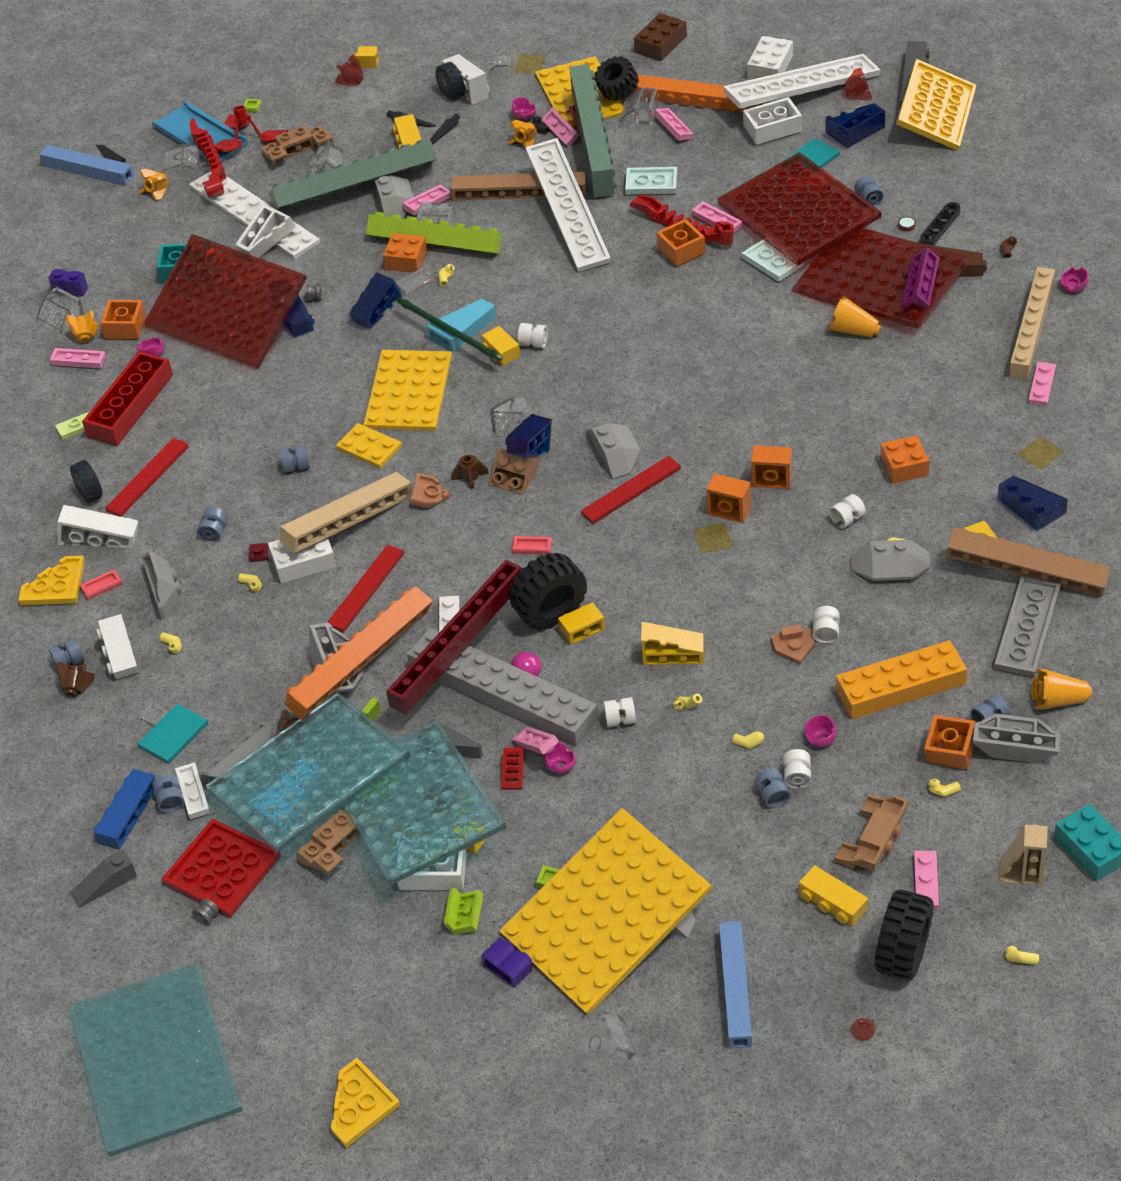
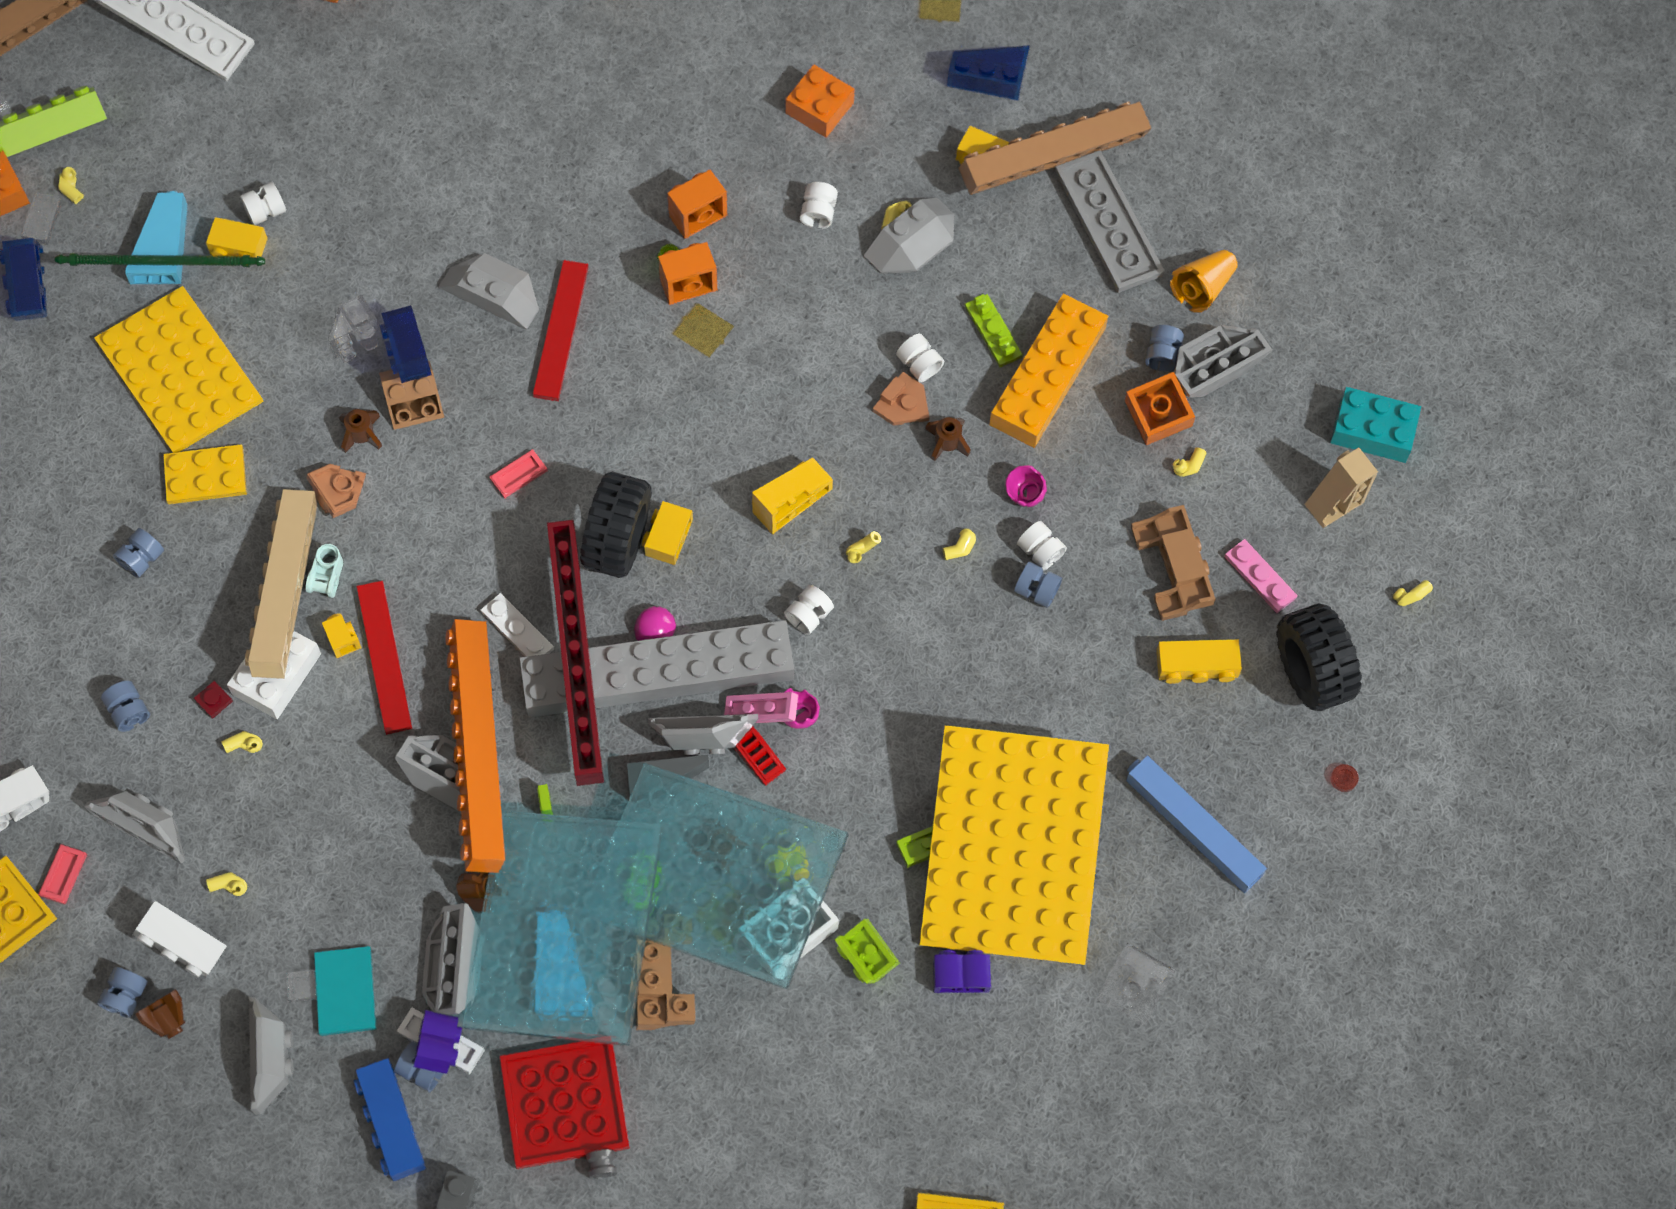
camera: 50 degrees left, 20 degrees up
none -> light grey wedge [249,997,294,1115]
none -> light aqua piece [306,544,343,598]
none -> yellow brick [322,614,361,658]
none -> dark purple brick [413,1010,462,1074]
none -> light grey wedge [648,714,758,755]
none -> reddish brown brick [925,417,971,461]
none -> lime plate [965,294,1023,367]

